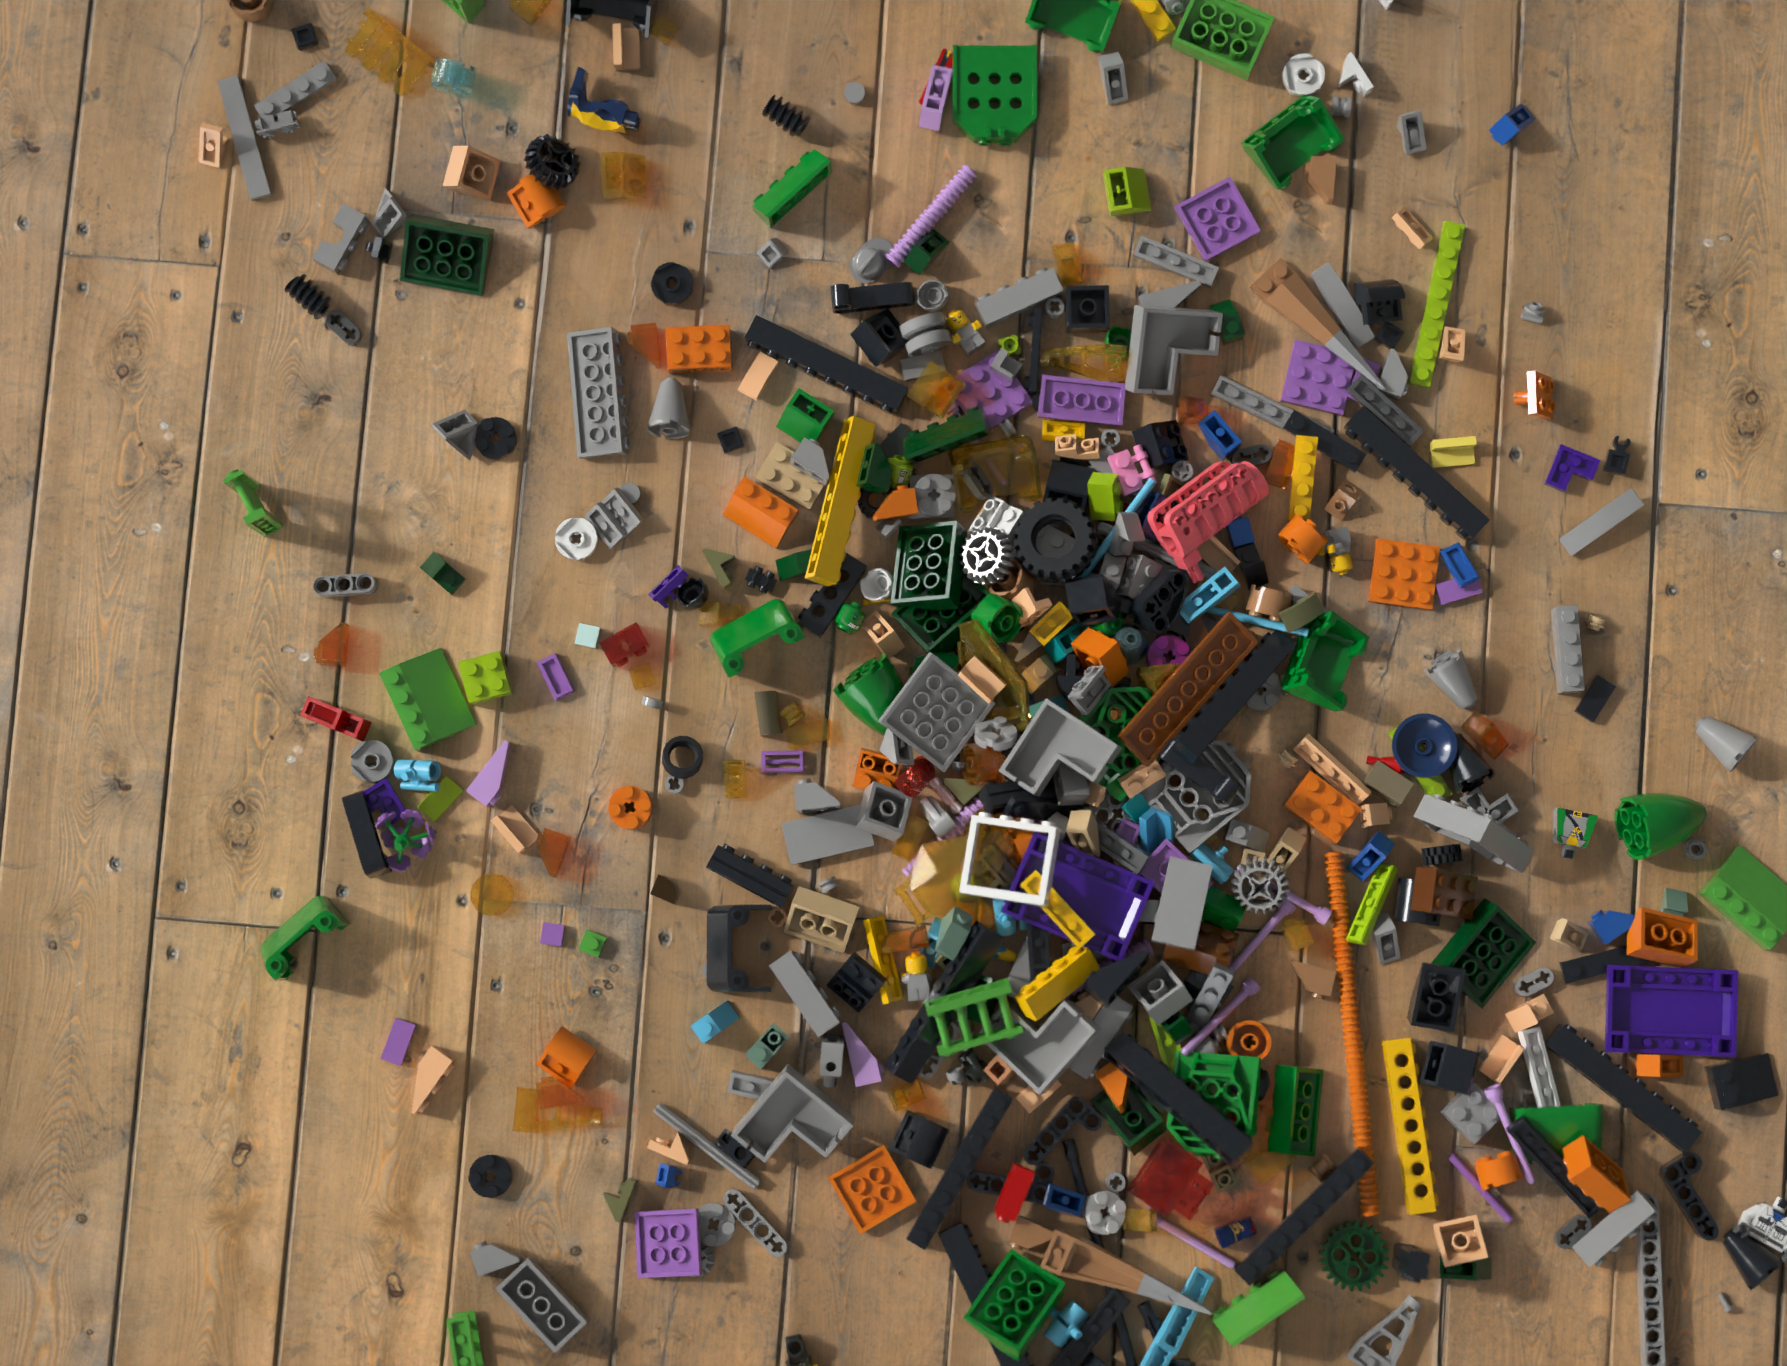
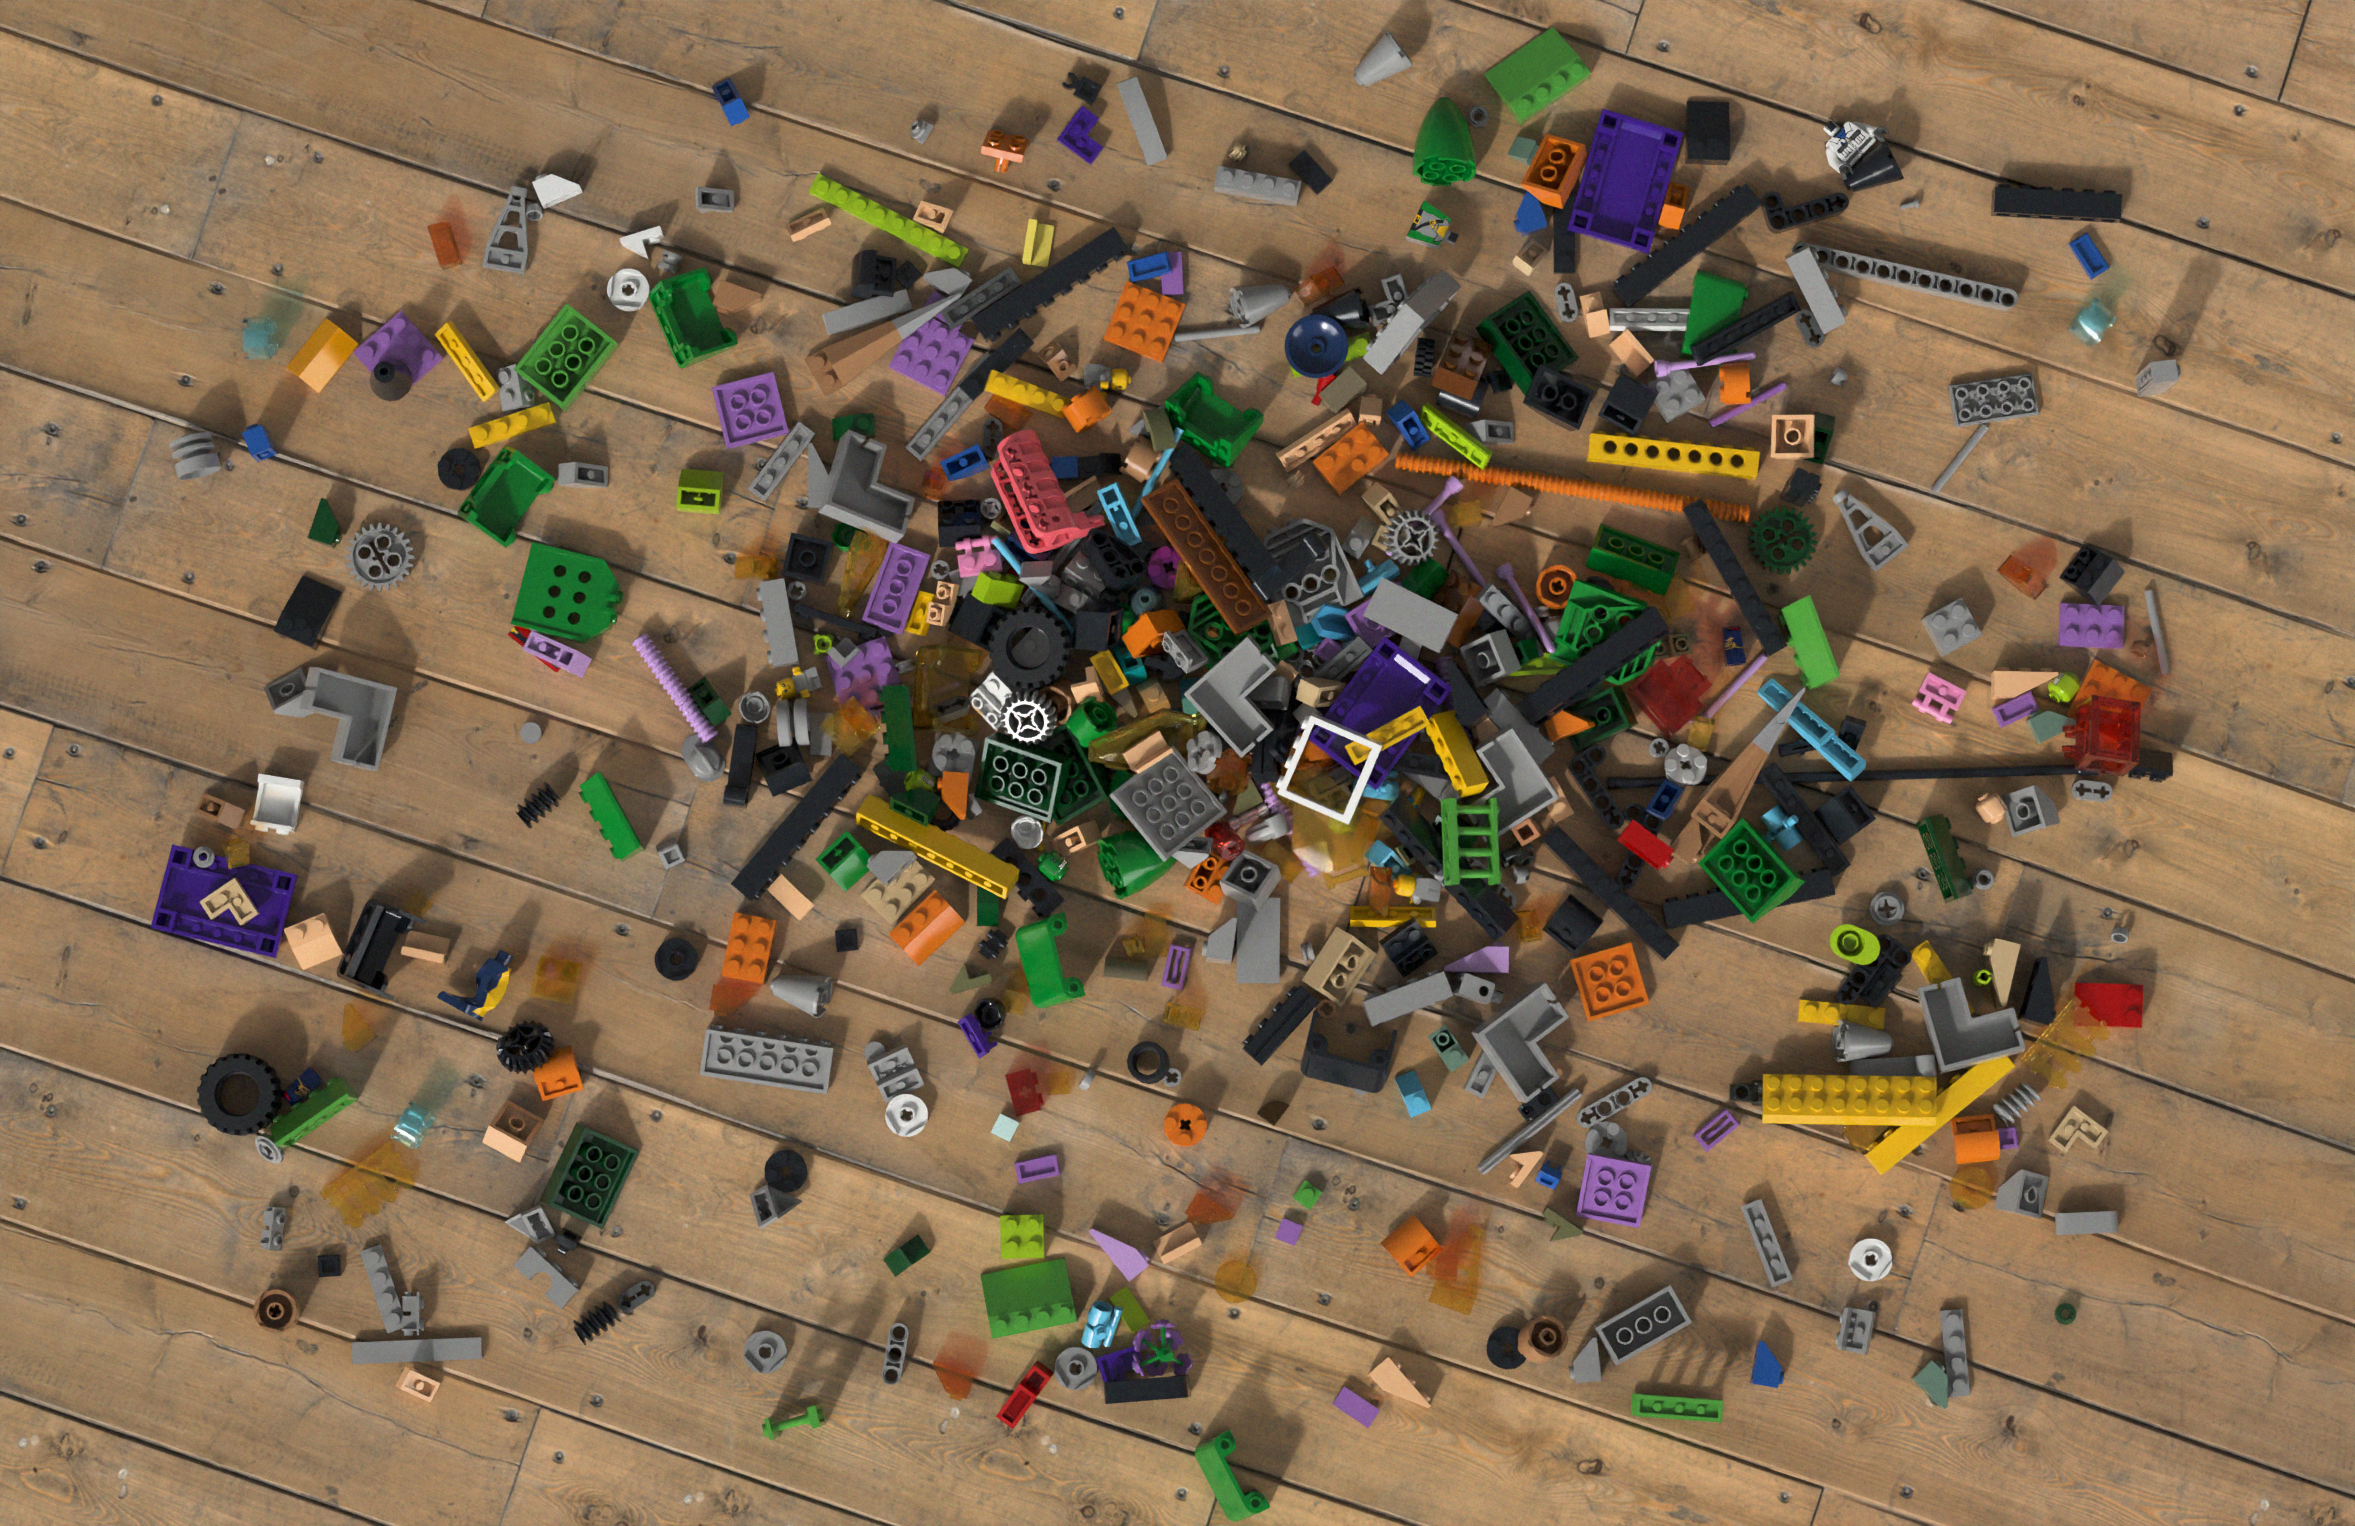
camera: 80 degrees left, 0 degrees up
sand green slope [935,906,973,961] -> none
orange brick [1562,1135,1631,1213] -> none
none -> light grey plate [744,1330,788,1374]
none -> light grey bar [1175,325,1260,342]
none -> black tile [1487,369,1513,394]
none -> medium nougat brick [1517,1315,1568,1364]
none -> medium lavender tile [1693,1108,1740,1152]
none -> light grey hinge [1829,367,1848,386]

